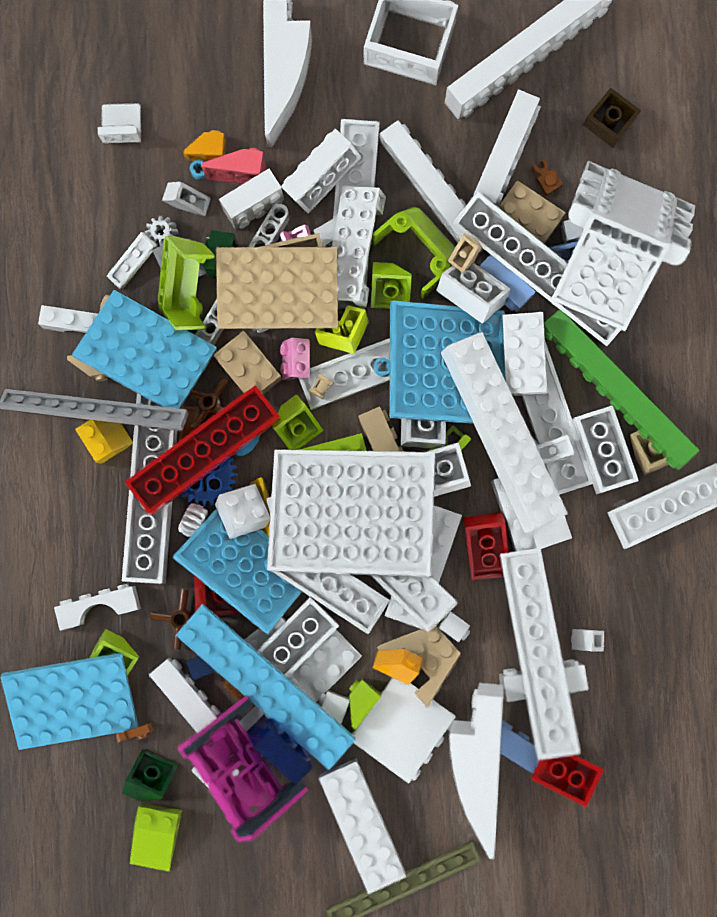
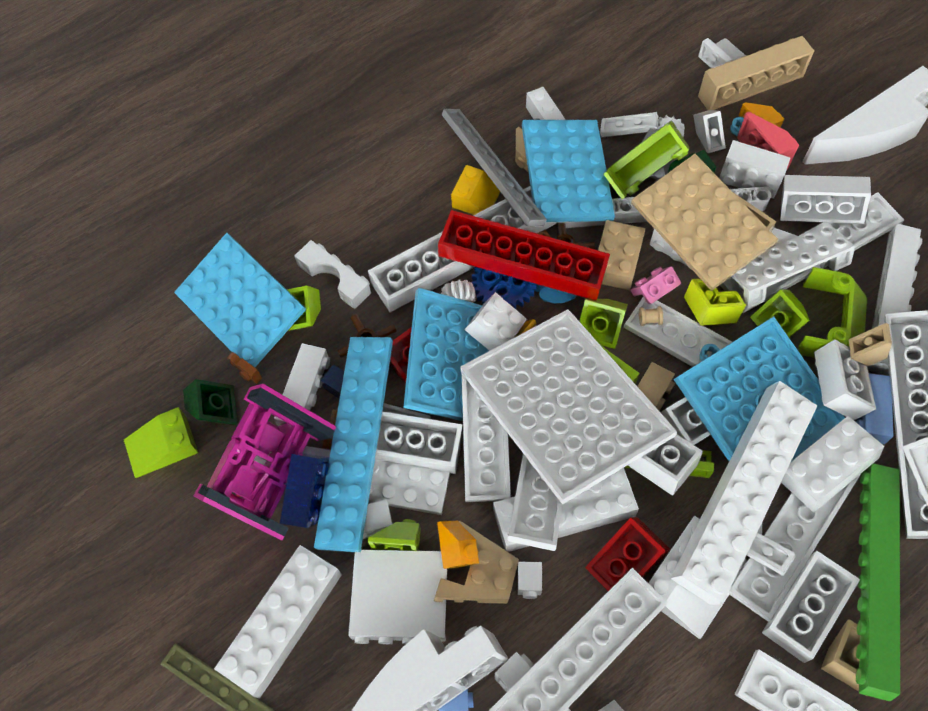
camera: 55 degrees right, 20 degrees down
none -> tan brick [698,36,814,110]

